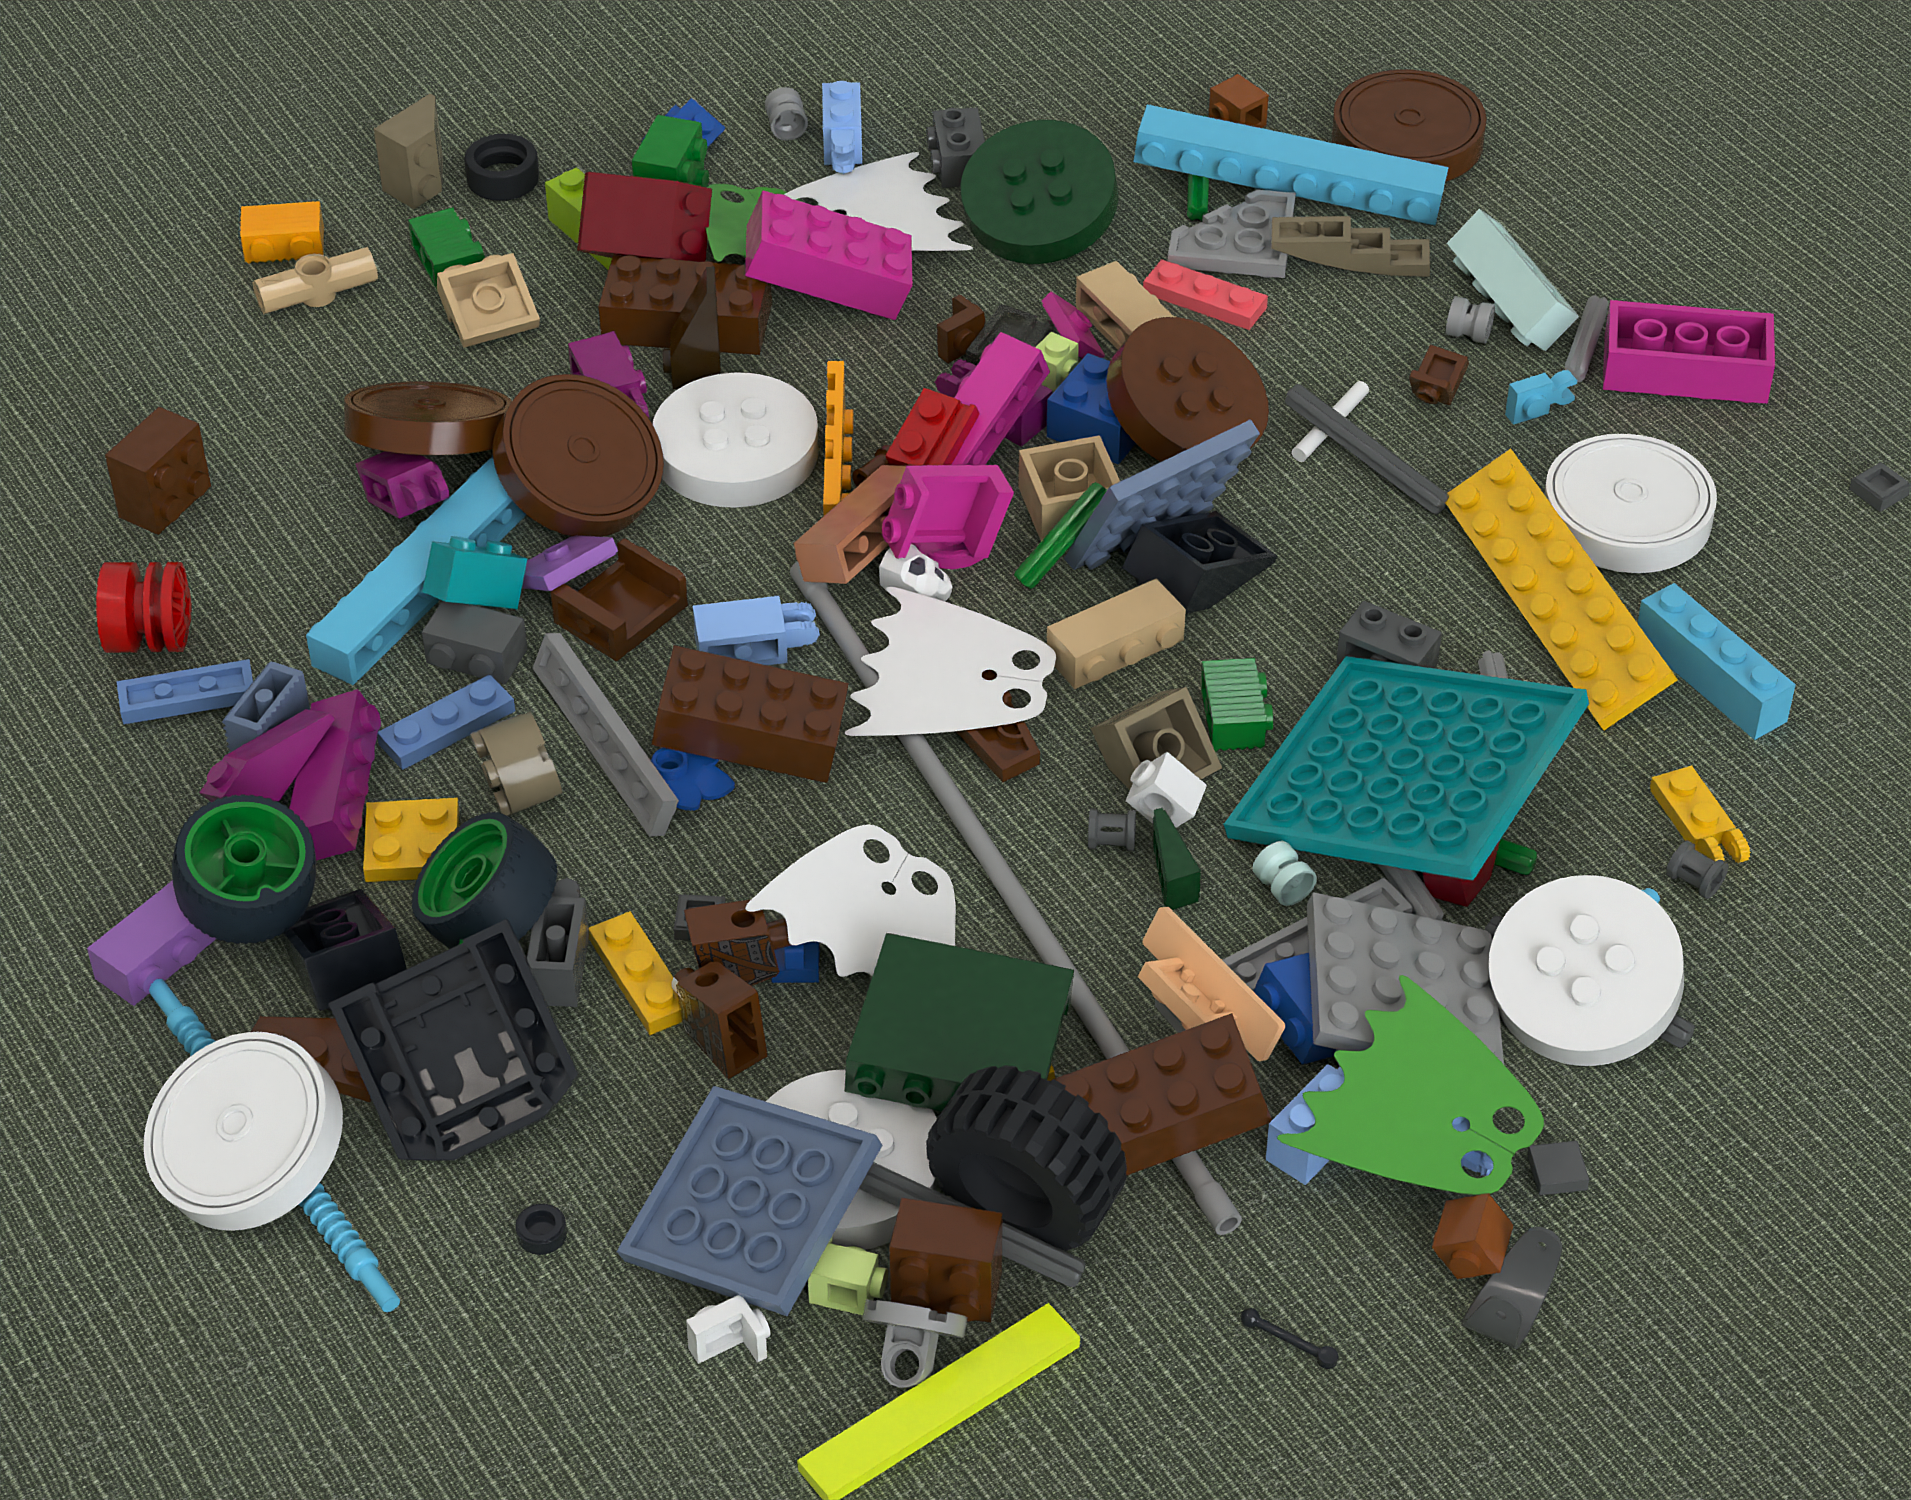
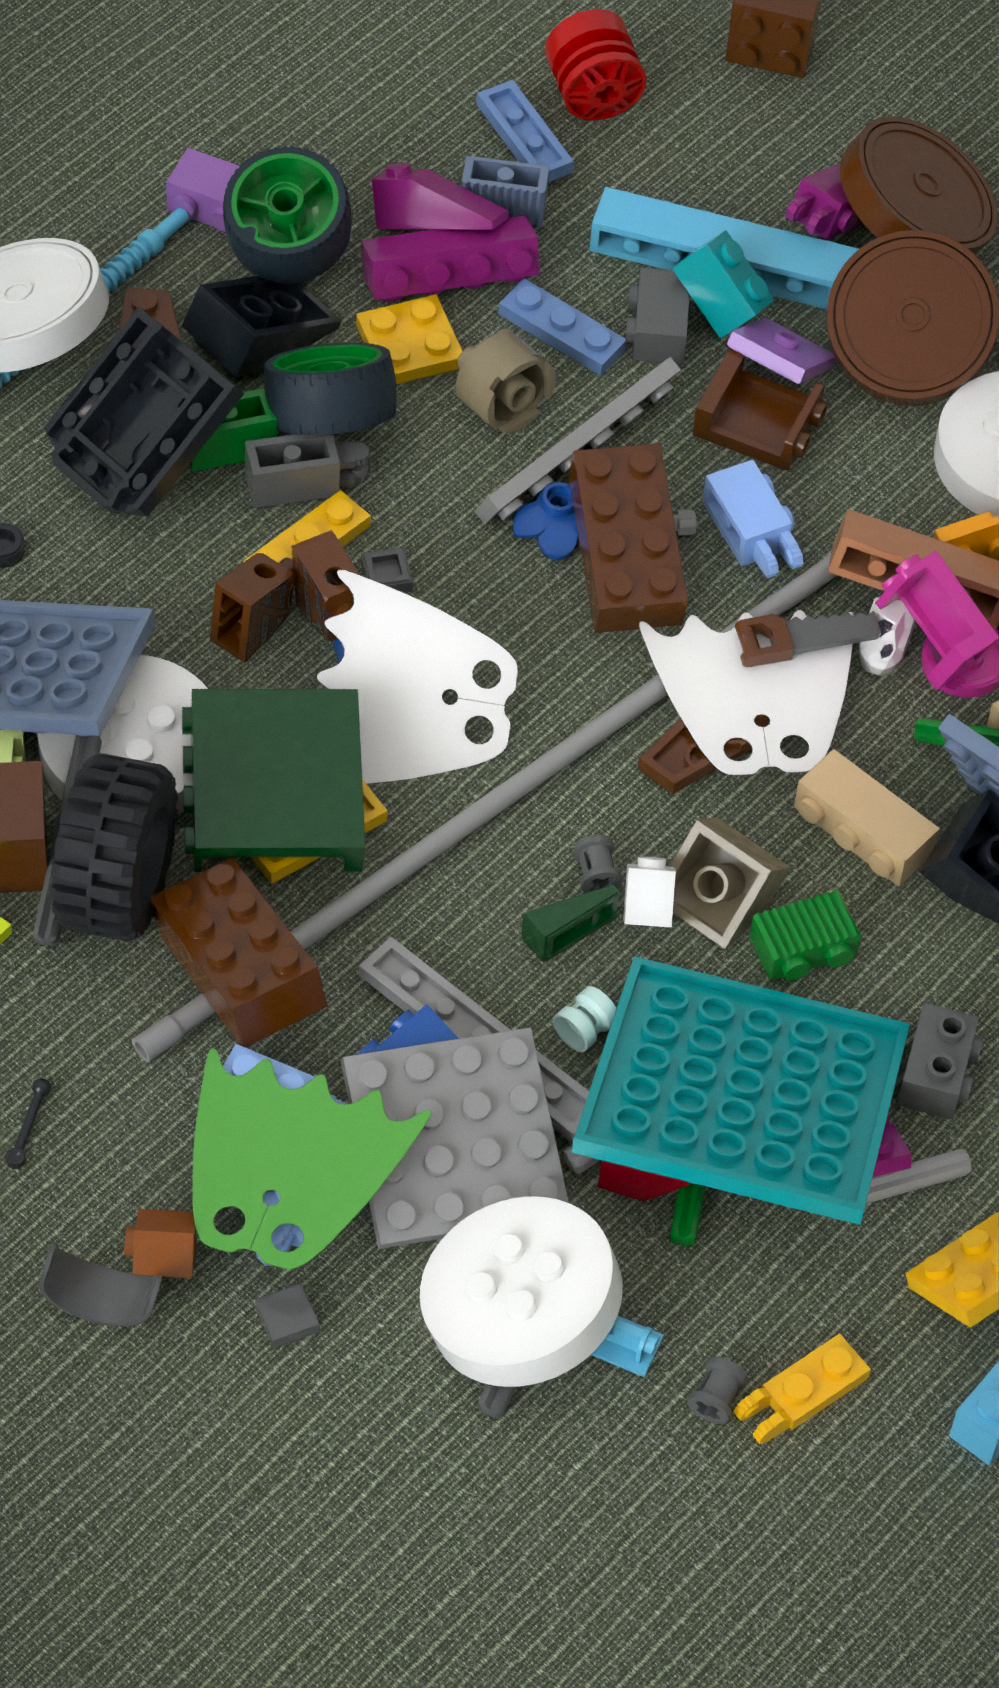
camera: 70 degrees right, 10 degrees up
light nougat bracket [1138,907,1285,1061] -> none
none -> piece [735,611,881,667]

